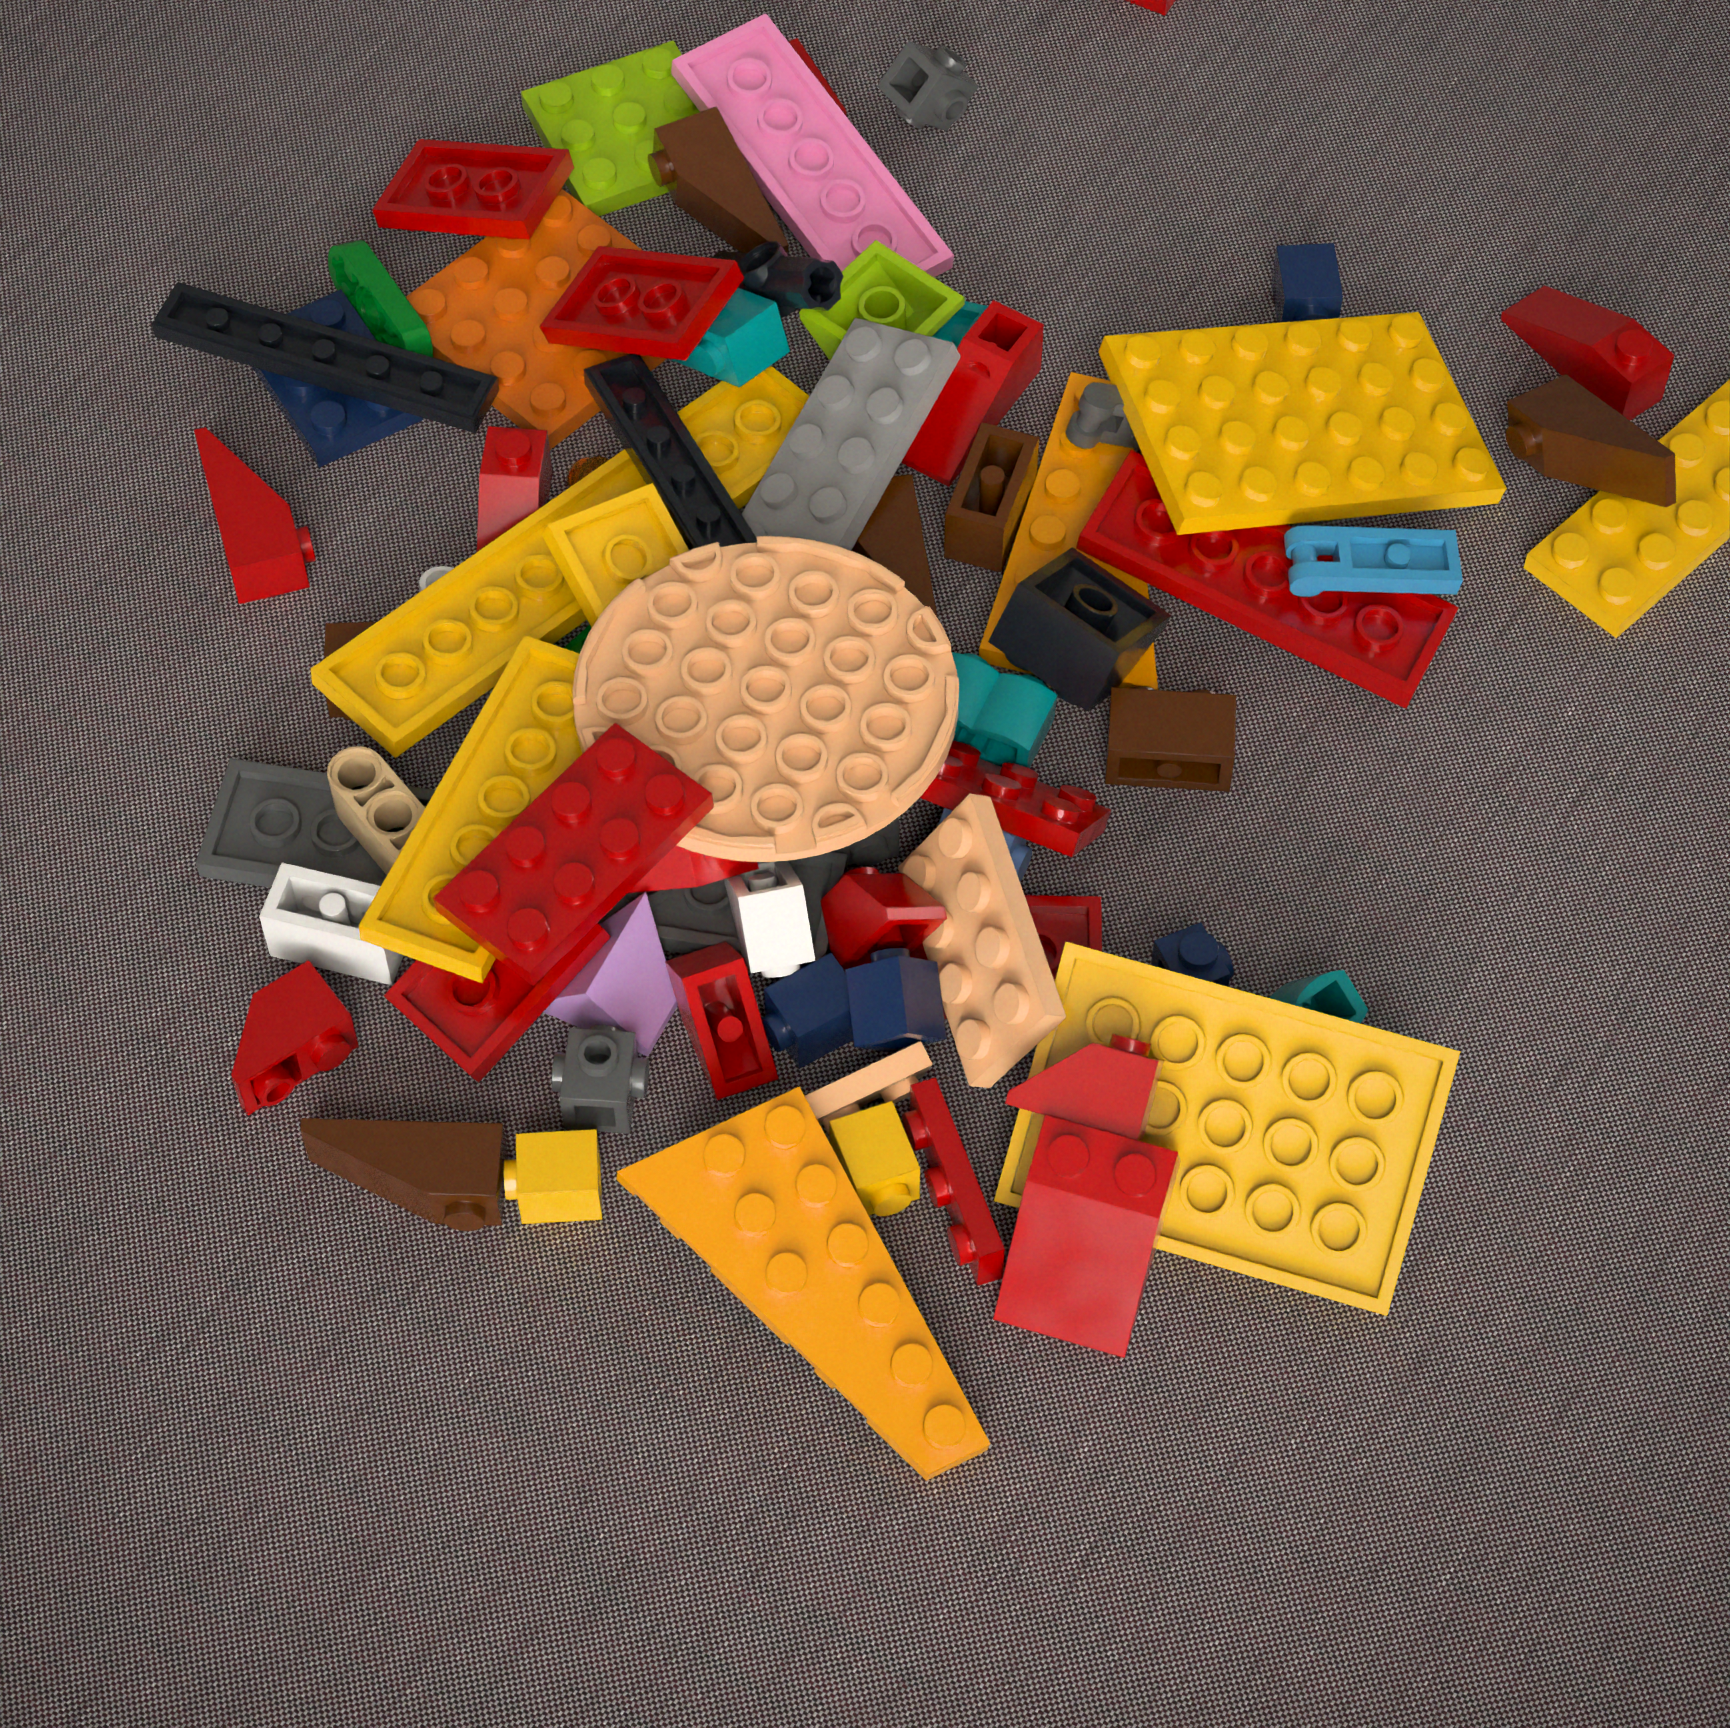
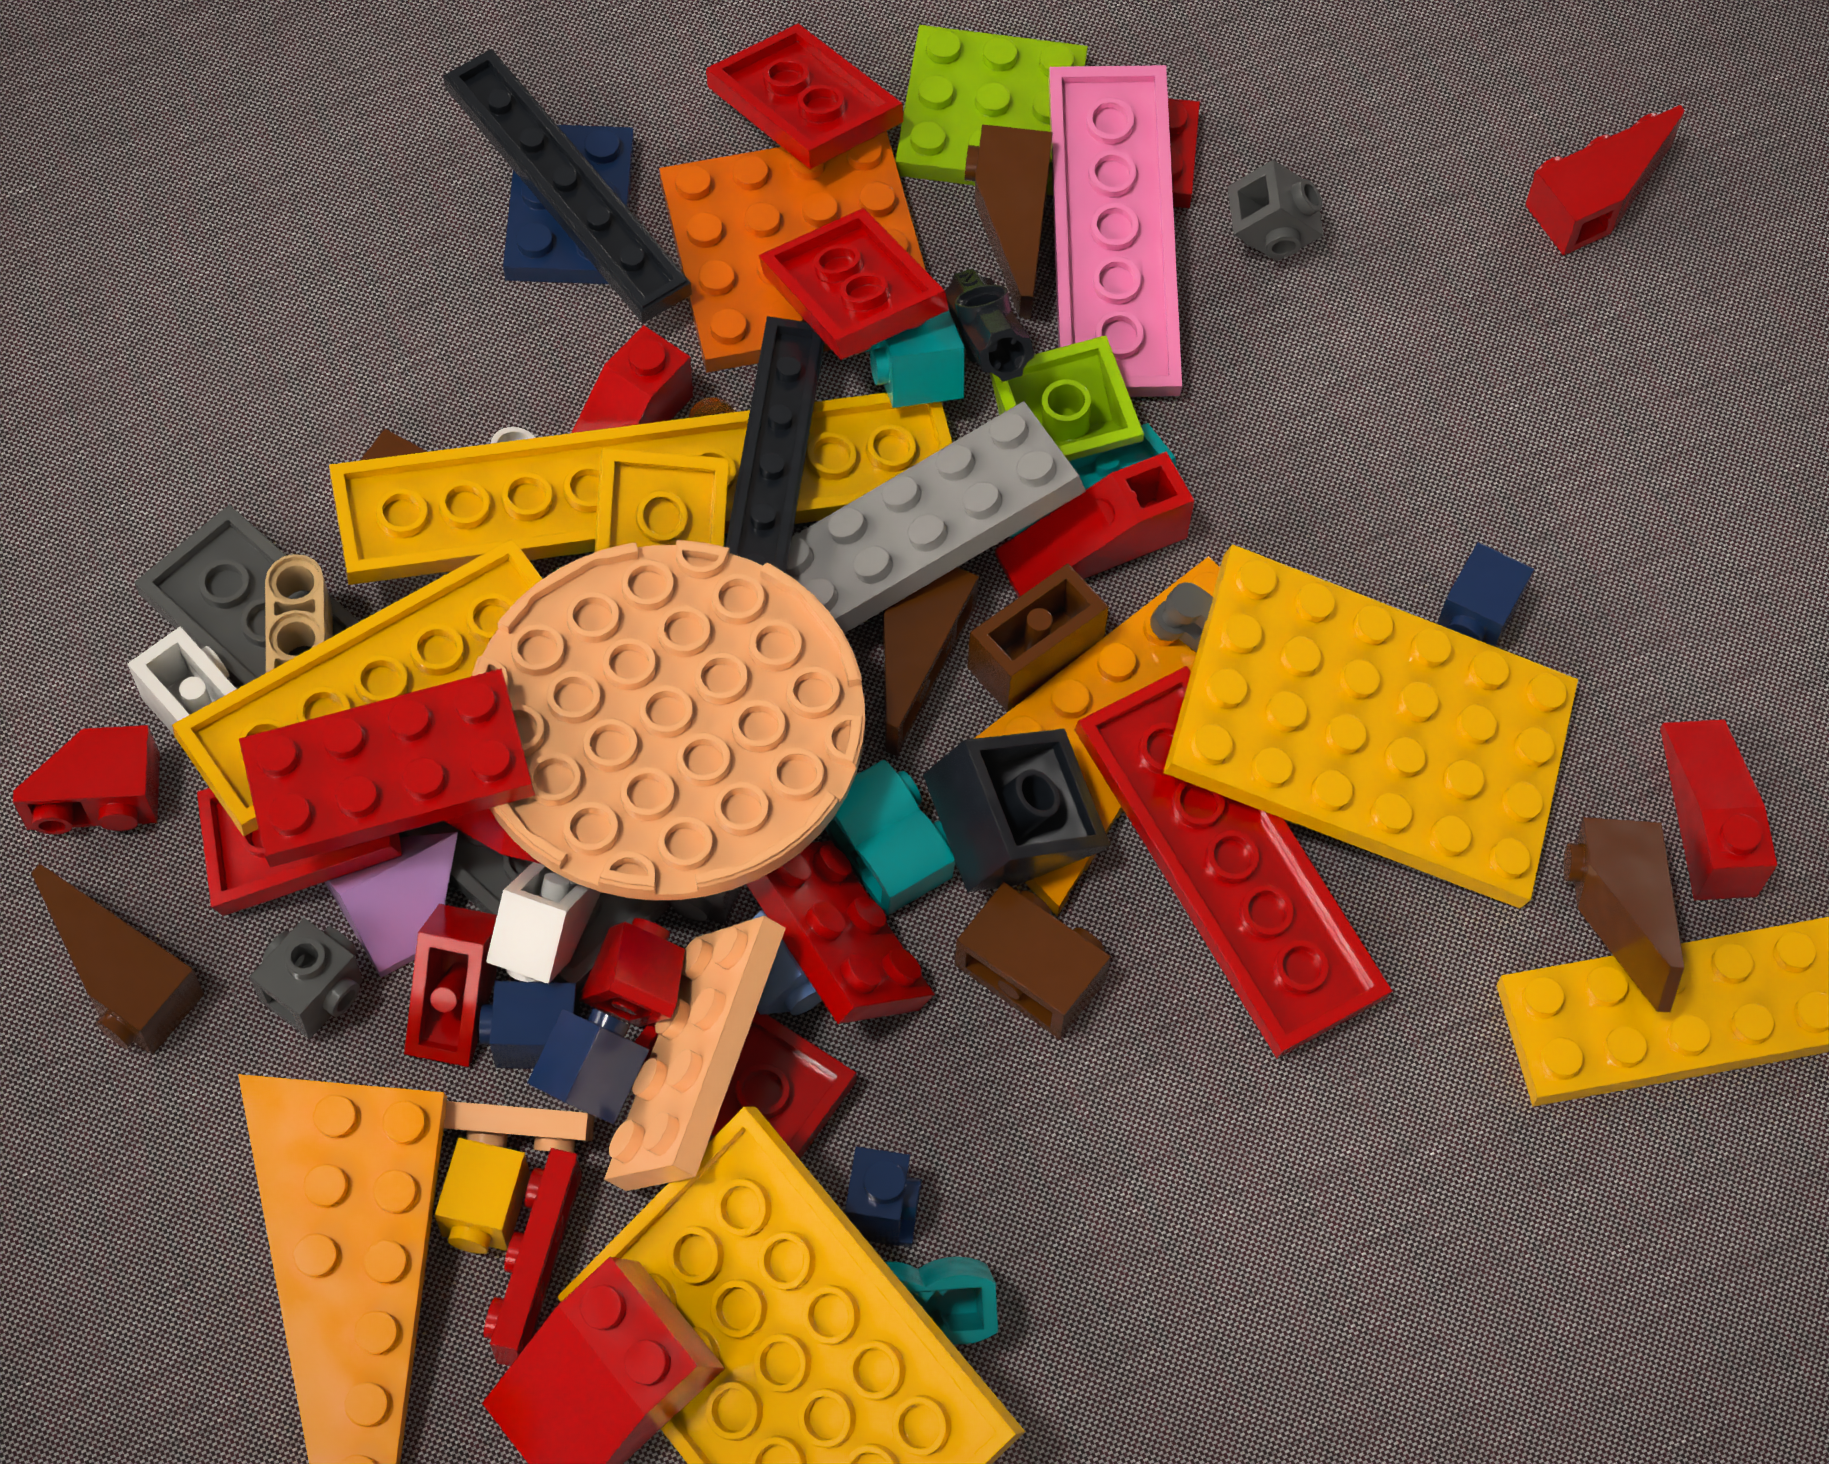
camera: 30 degrees right, 5 degrees up
red slope [194,427,316,604] -> none
green beam [328,239,433,358] -> none
yellow brick [504,1129,602,1224] -> none
slope [1005,1033,1164,1141] -> none
dark azure plate [1284,525,1463,597] -> none

